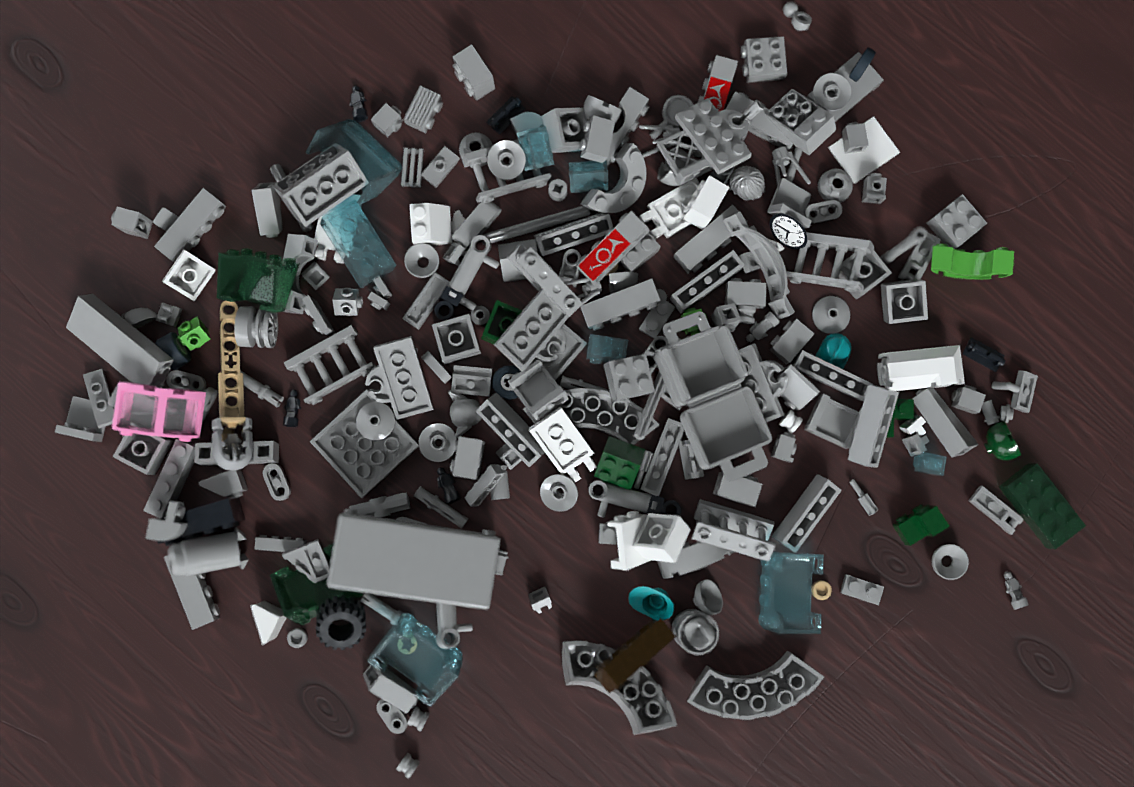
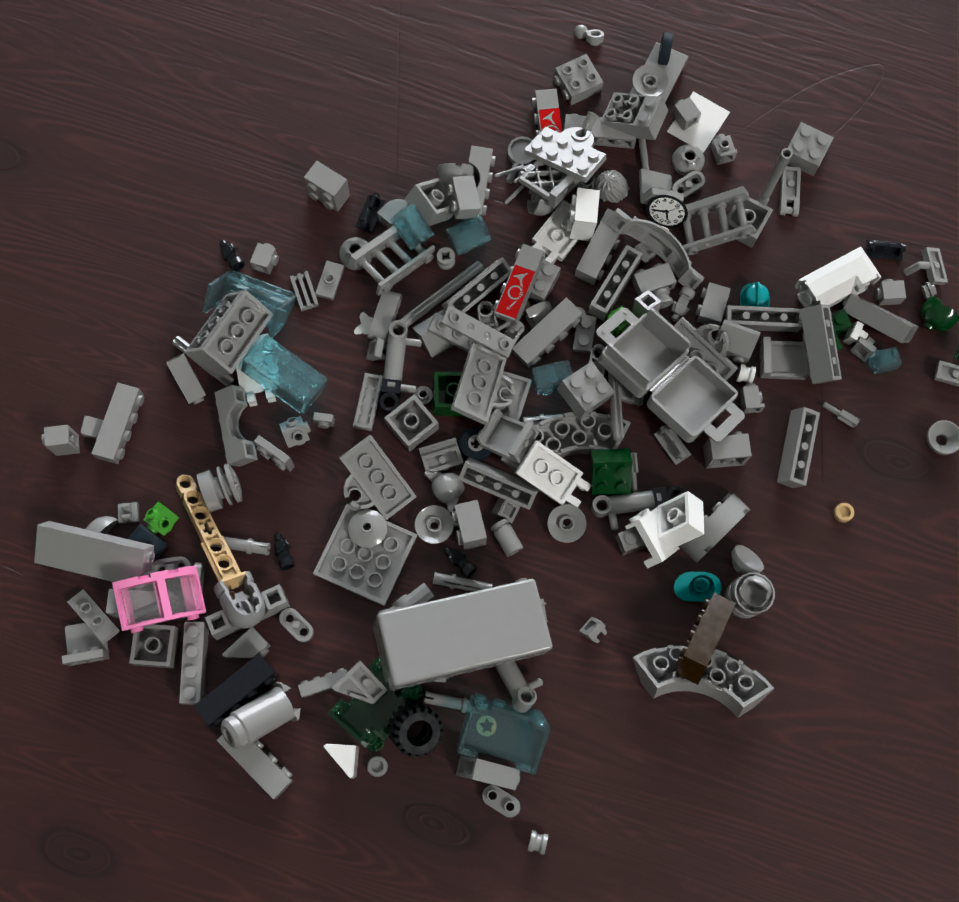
camera: 25 degrees left, 10 degrees down
light grey brick [146,501,188,541] -> none
white slope [162,250,216,301] -> none
clear green windscreen [216,248,300,313] -> none
light grey fence [284,325,376,405] -> none
light grey slope [301,261,330,290] -> none
light grey plate [373,276,392,299] -> none
light grey brick [403,86,443,133] -> none
light grey piece [404,243,439,278] -> none
light grey wheel [407,706,430,731] -> none
white slope [410,203,452,245] -> none
light grey beam [421,351,452,383] -> none
light grey piece [465,464,505,507] -> none
light grey dish [487,140,526,180] -> none
light grey brick [581,143,646,213] -> none
light grey plate [640,418,685,497] -> none
light grey brick [687,651,824,720] -> none
light grey fence [692,499,775,562] -> none
clear light blue windscreen [758,551,824,634] -> none
light grey plant [772,147,811,186] -> none
light grey dish [812,296,850,334] -> none
light grey plate [840,574,884,605] -> none
light grey brick [881,279,928,324] -> none
dark green brick [892,504,949,546] -> none
bright green brick [931,244,1014,279] -> none
light grey pin [982,400,1000,425] -> none

